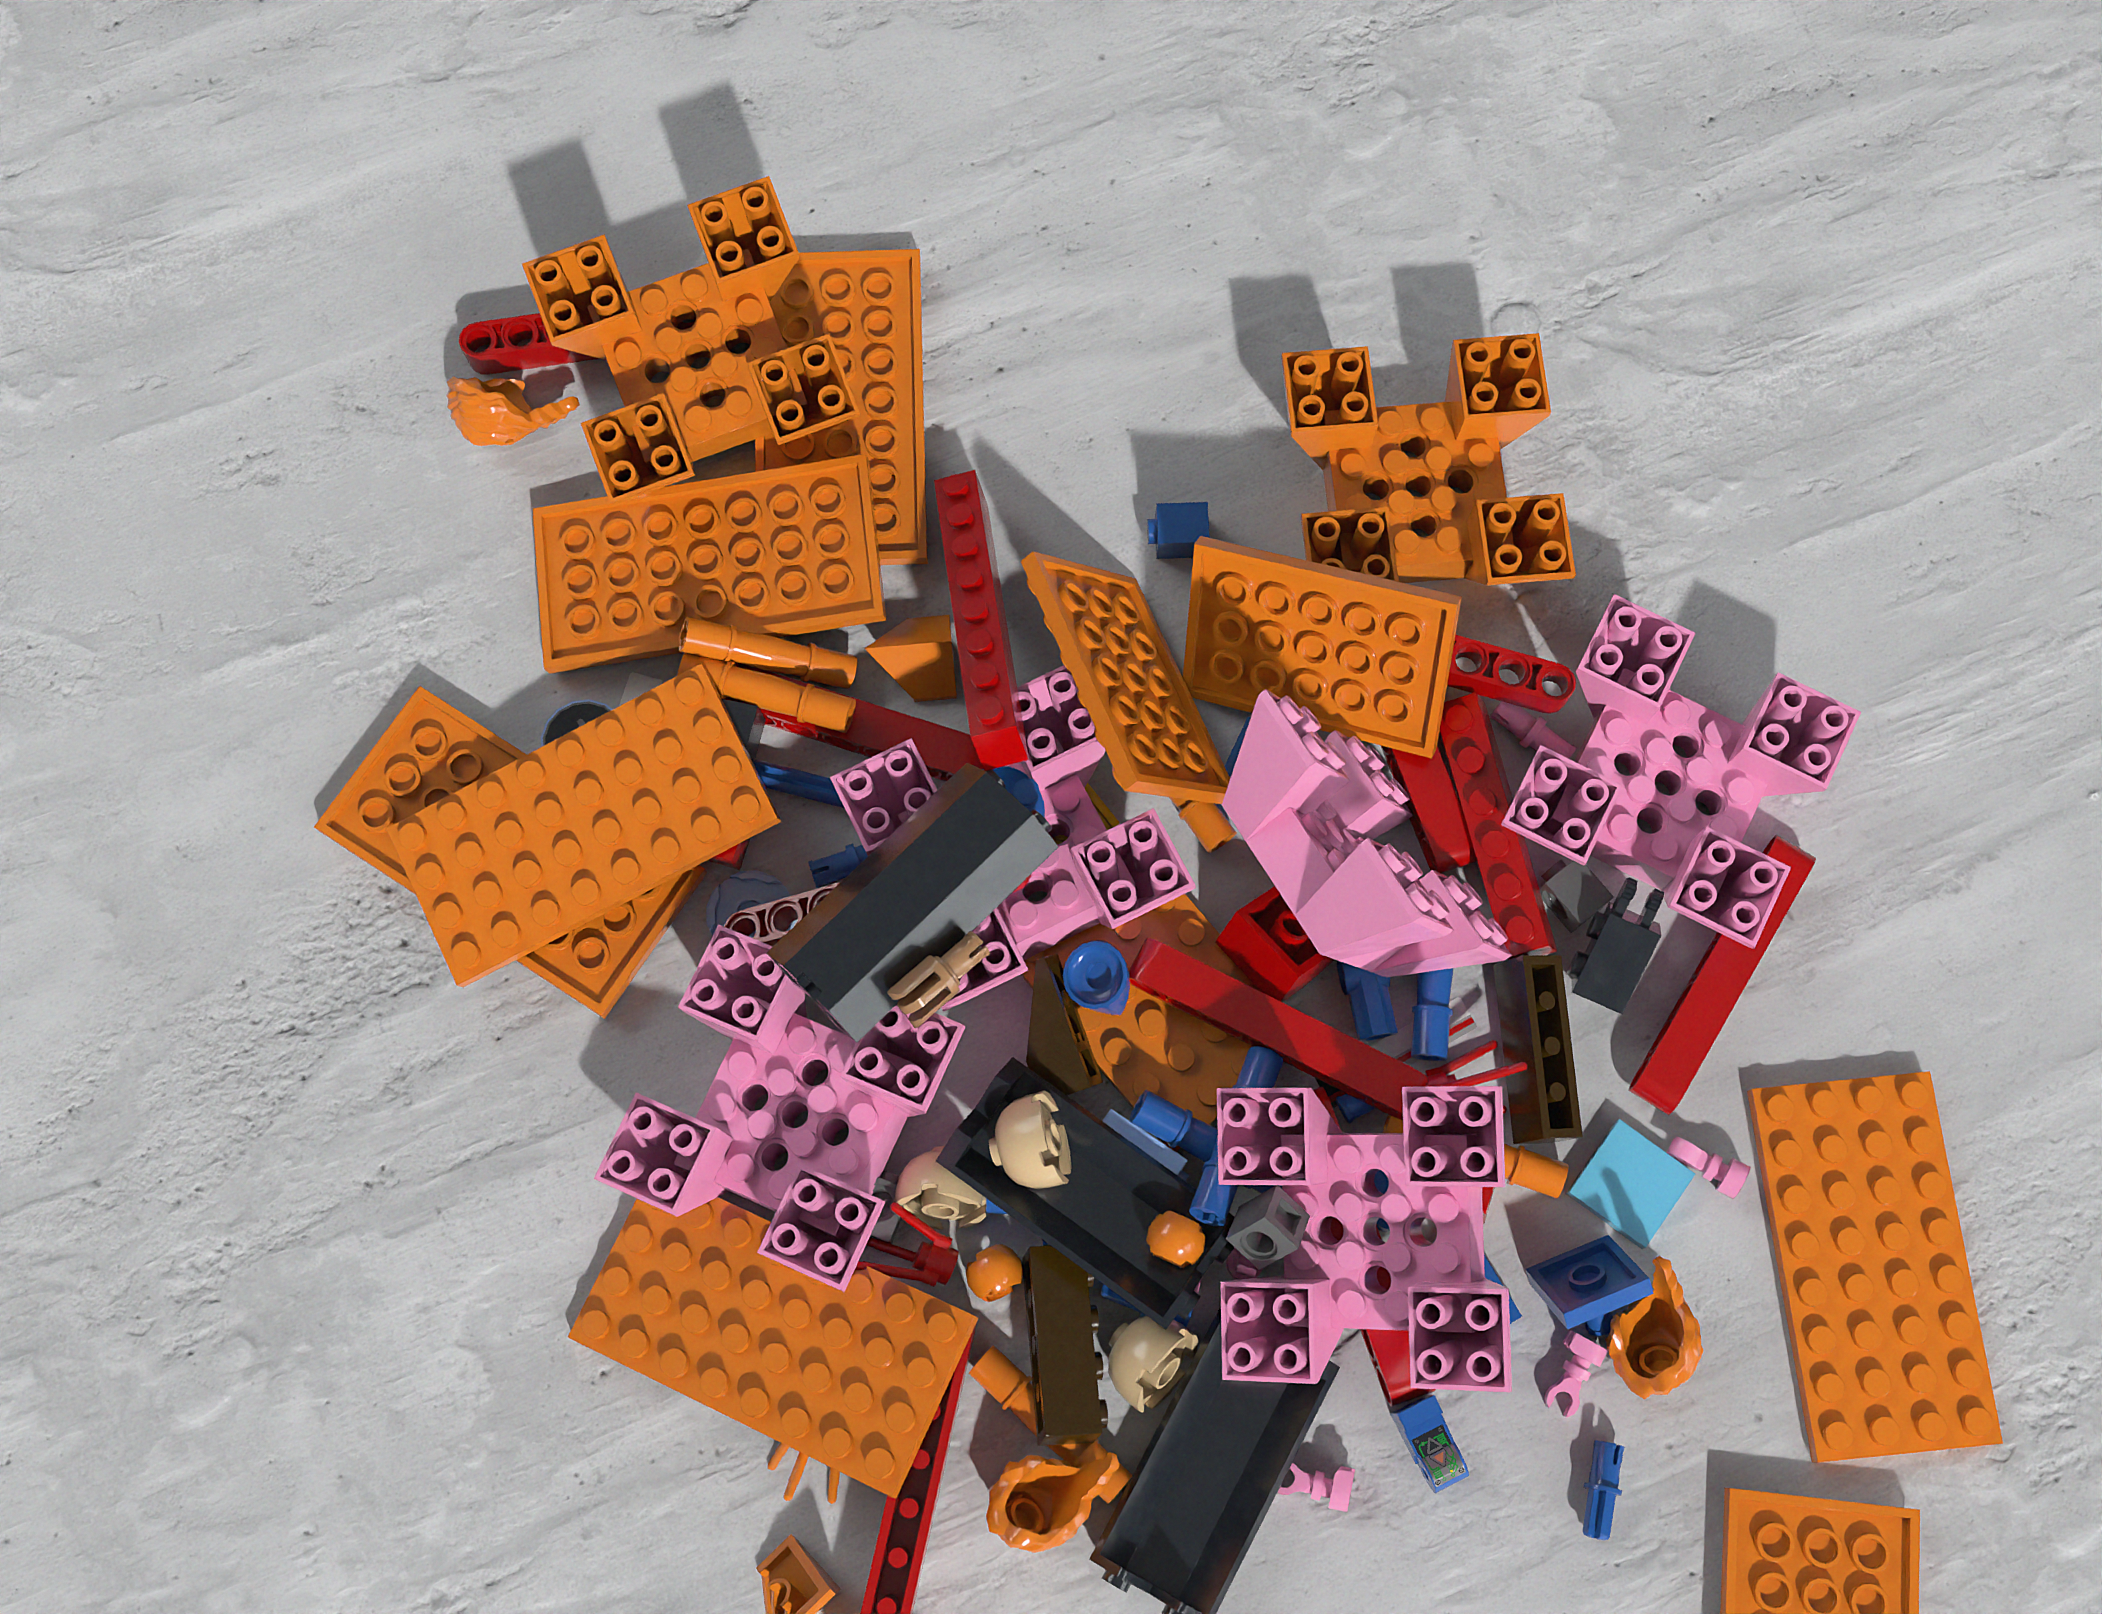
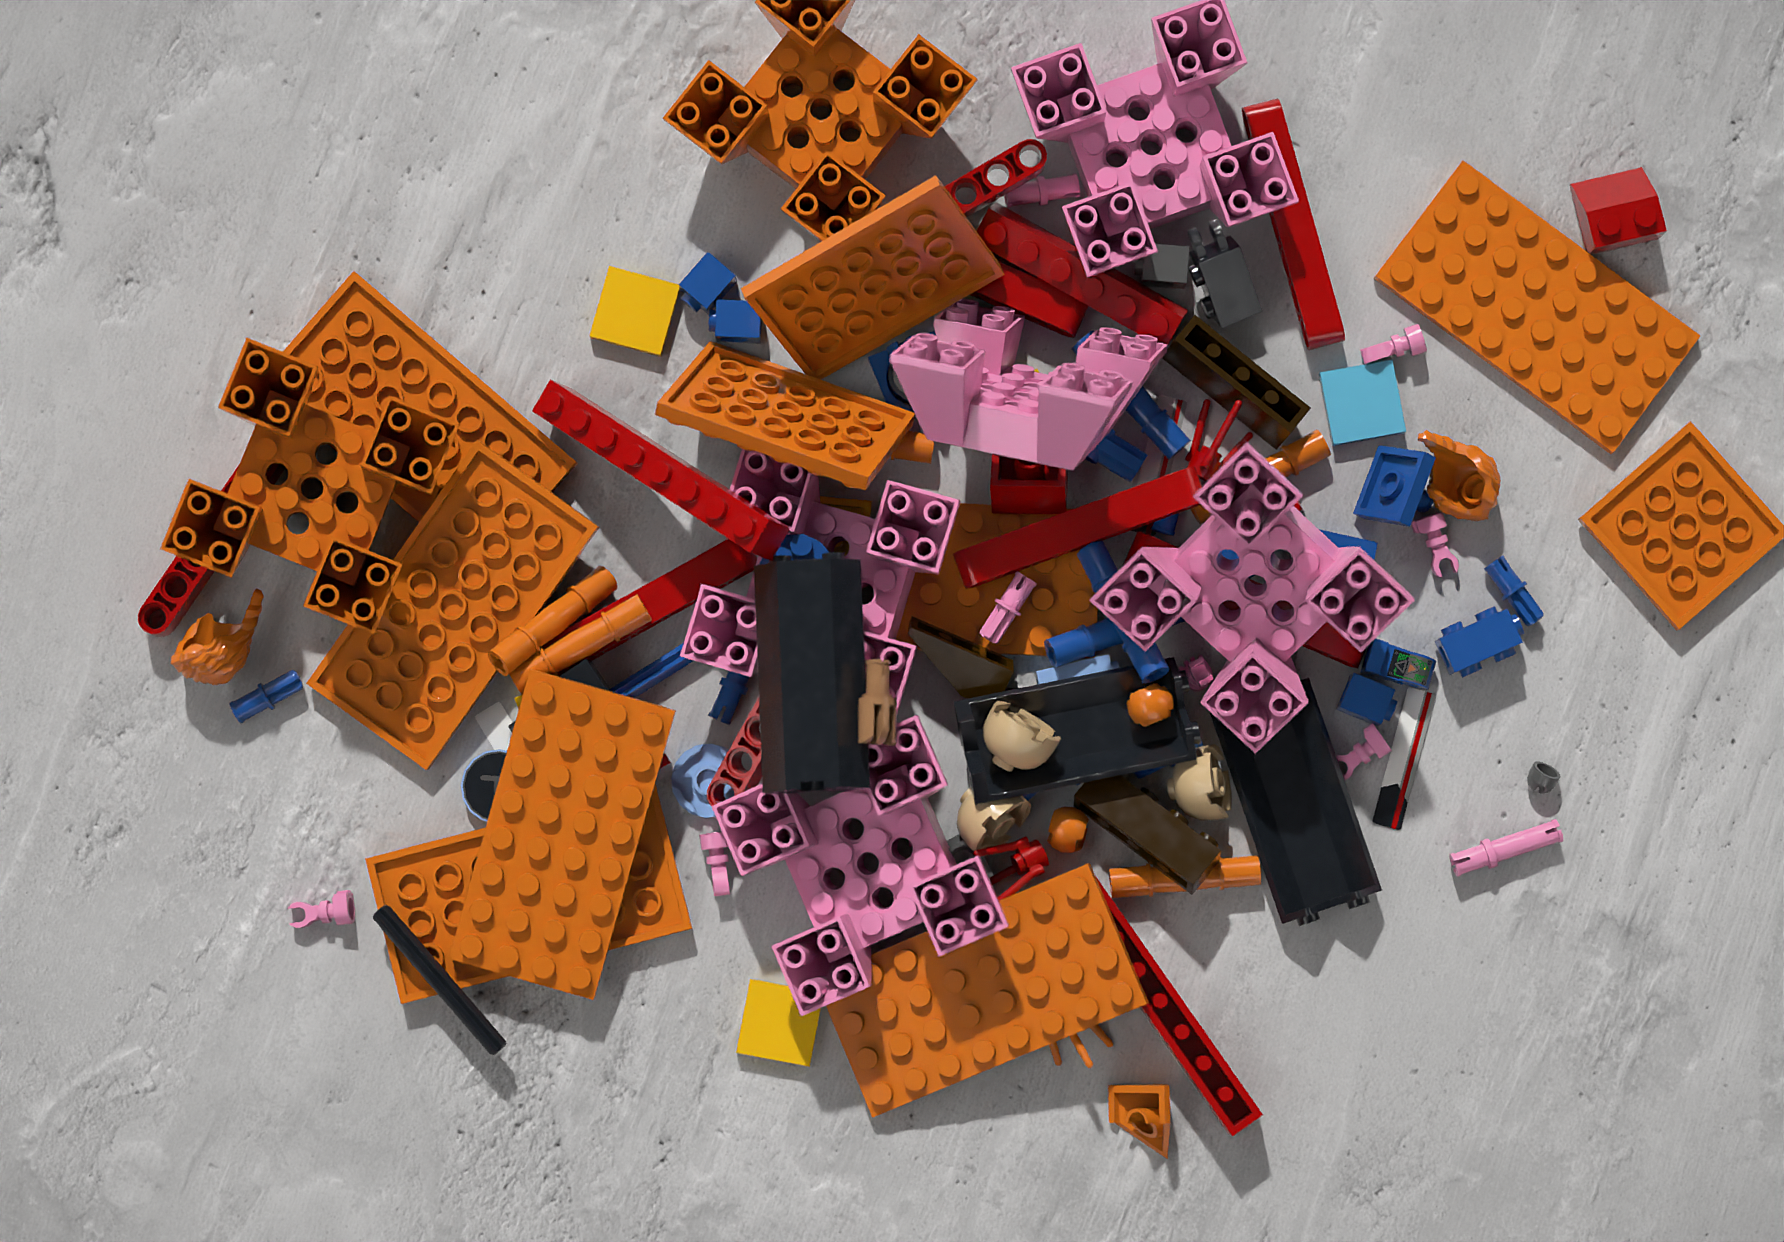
camera: 45 degrees left, 10 degrees up
orange slope [864,615,957,702] -> none
orange hair [986,1452,1120,1553] -> none
blue piece [1063,940,1130,1015] -> none
dark grey brick [1226,1185,1310,1270] -> none
none -> blue axle [229,670,303,724]
none -> bright pink piece [288,890,355,928]
none -> black axle [373,905,507,1055]
none -> yellow tile [589,266,680,357]
none -> bright pink piece [699,831,730,897]
none -> blue brick [709,300,762,344]
none -> yellow tile [736,979,821,1067]
none -> bright pink axle [980,571,1037,644]
none -> blue brick [1336,673,1398,726]
none -> sticker [1372,687,1436,830]
none -> blue brick [1434,606,1524,678]
none -> red slope [1569,167,1667,255]

